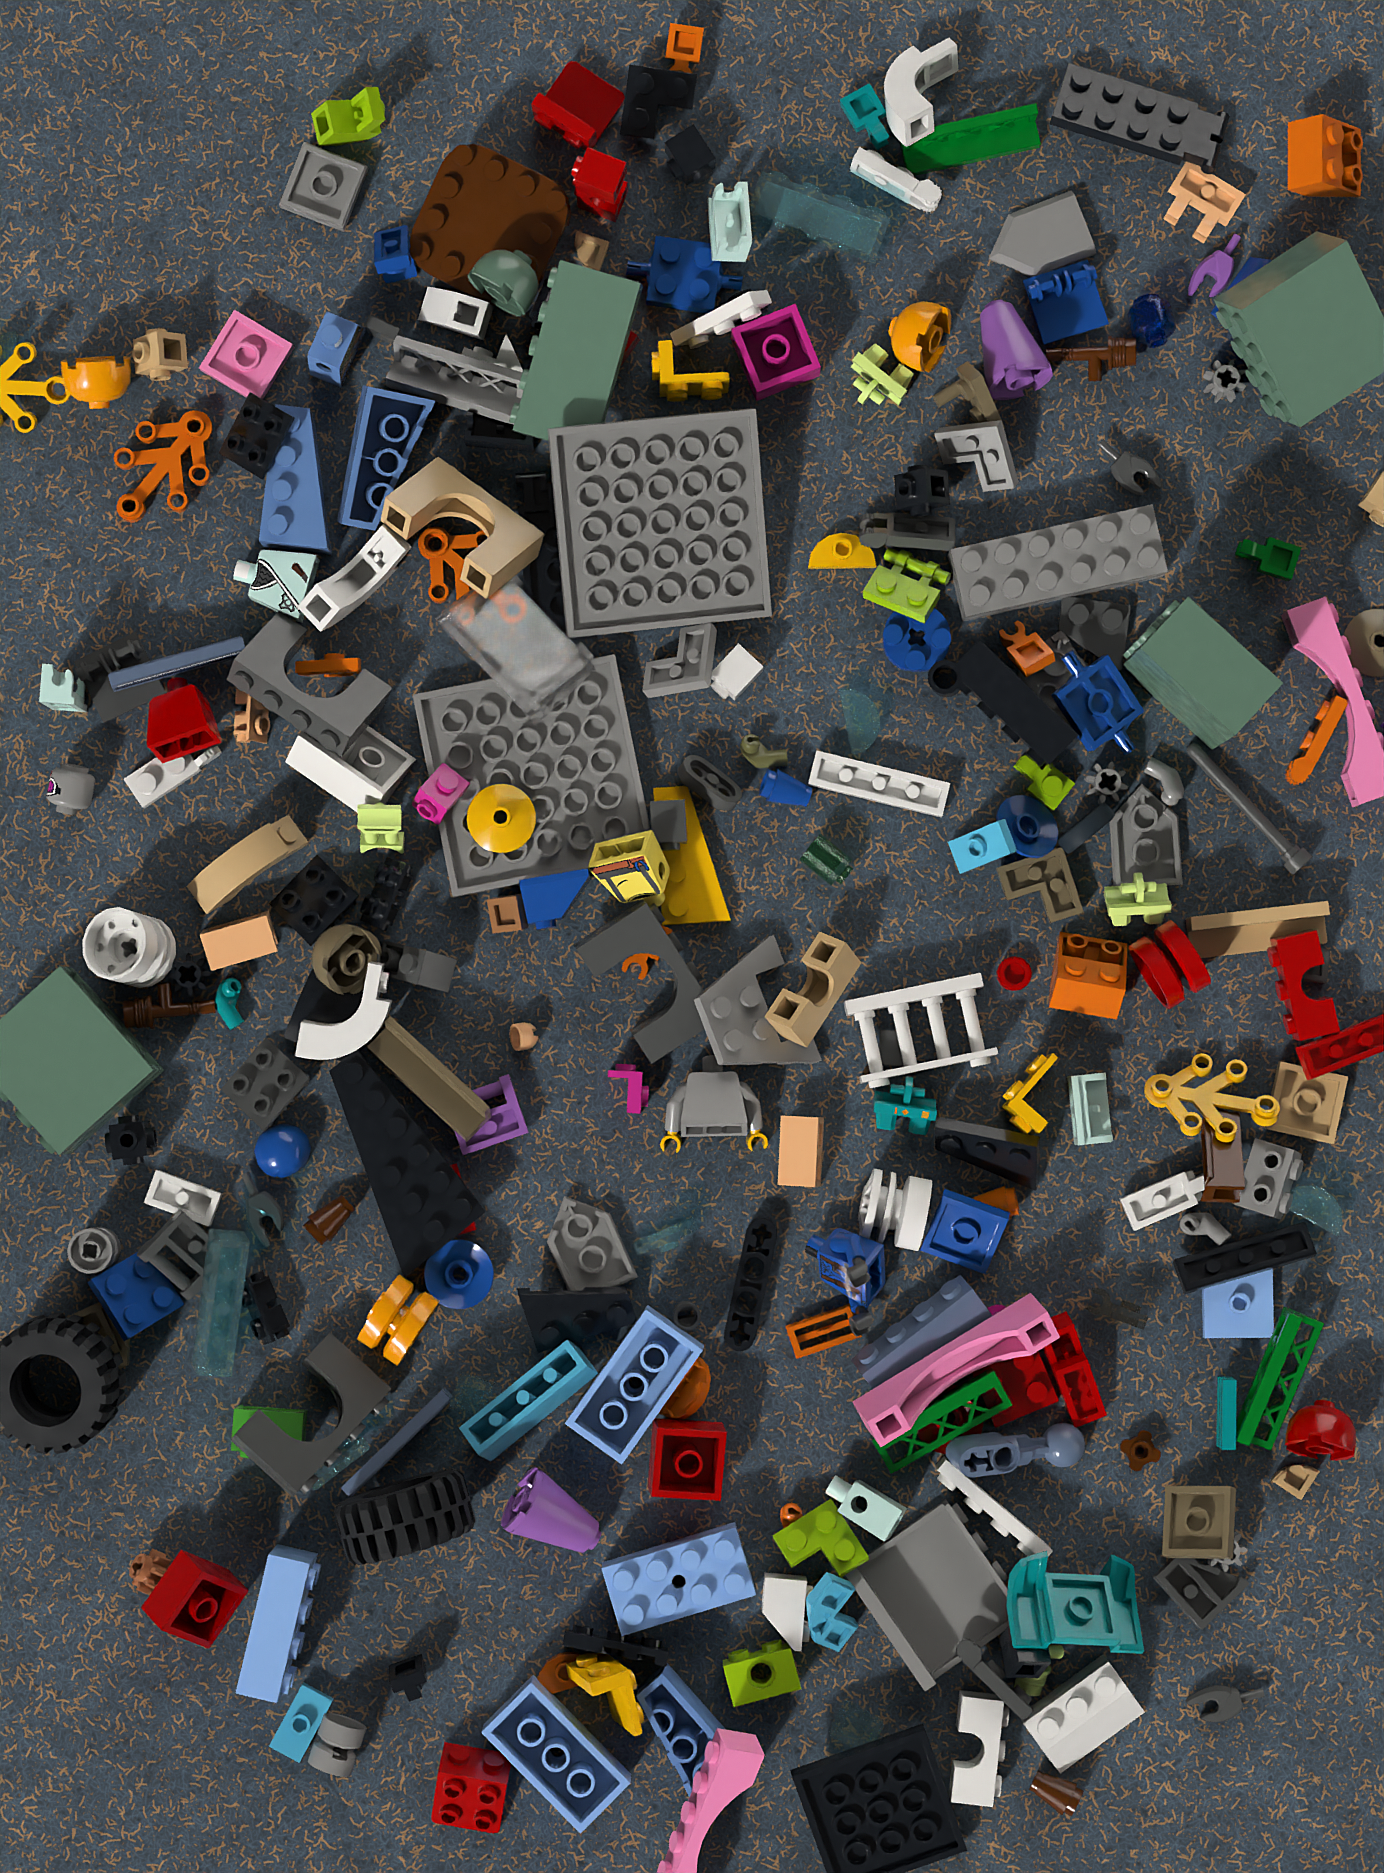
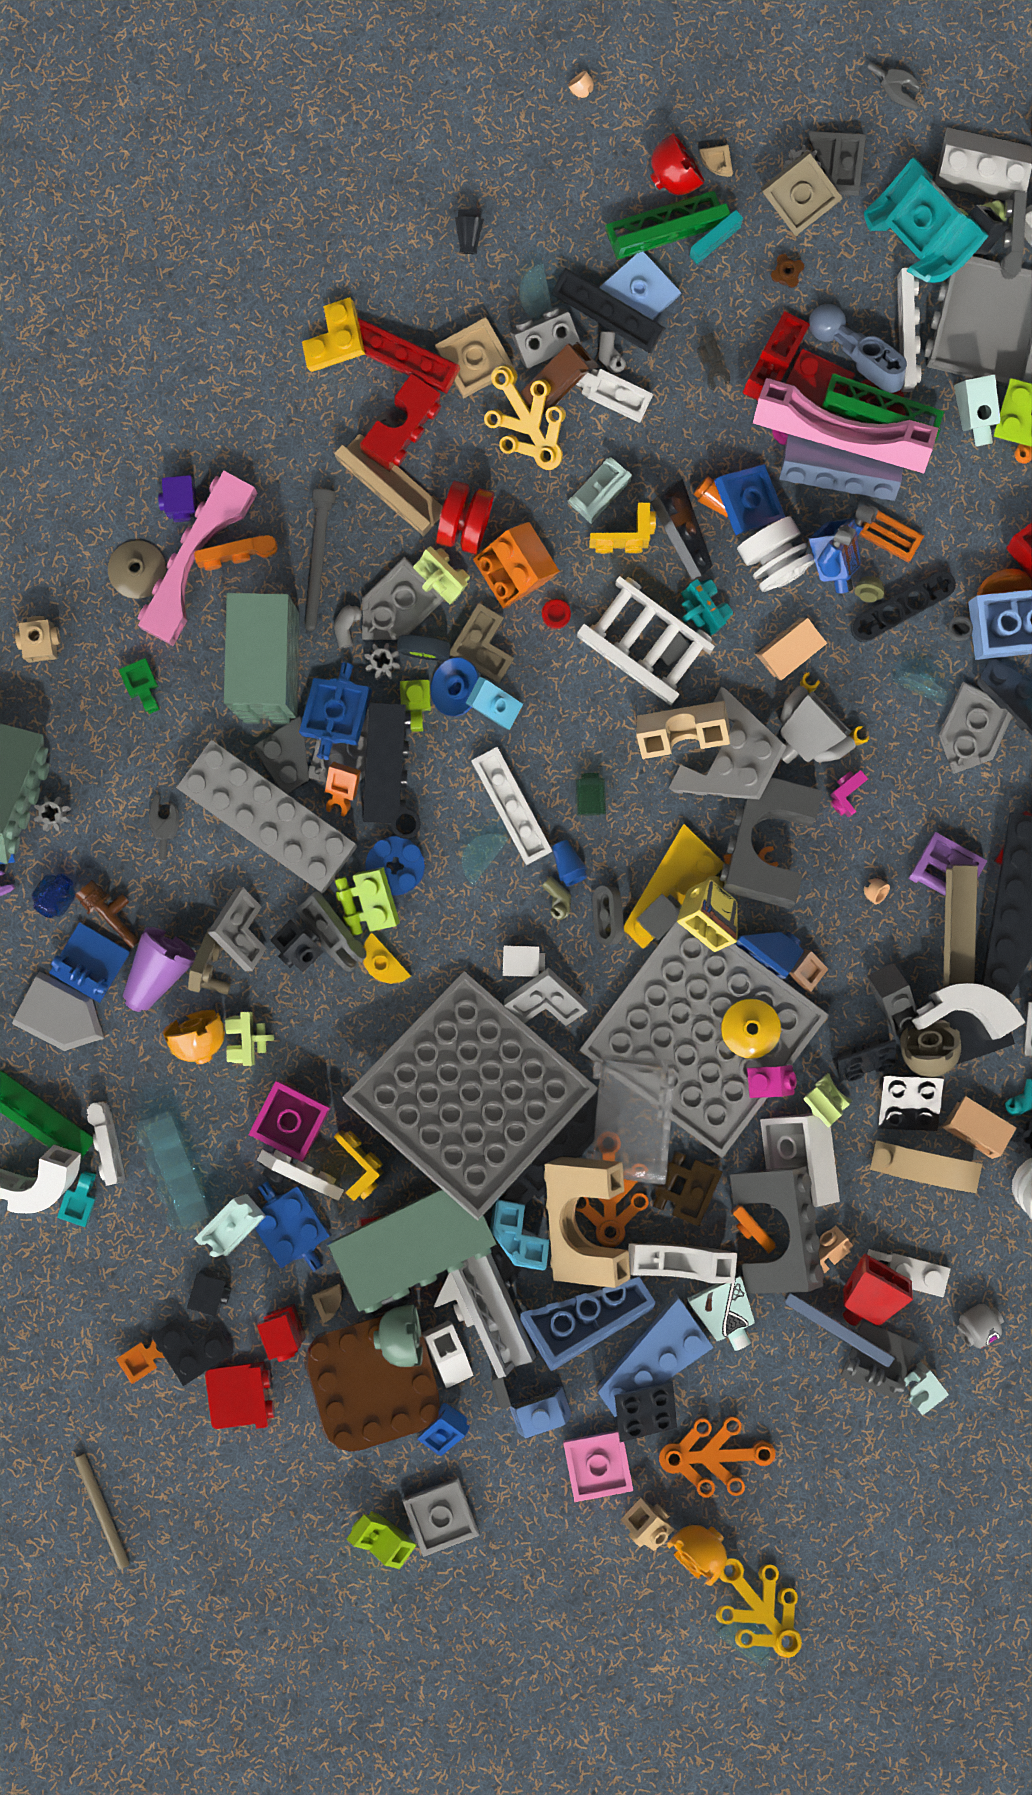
camera: 125 degrees left, 0 degrees up
none -> medium azure tile [490,1199,549,1271]
none -> dark brown plate [652,1151,723,1227]
none -> olive plate [855,576,885,602]

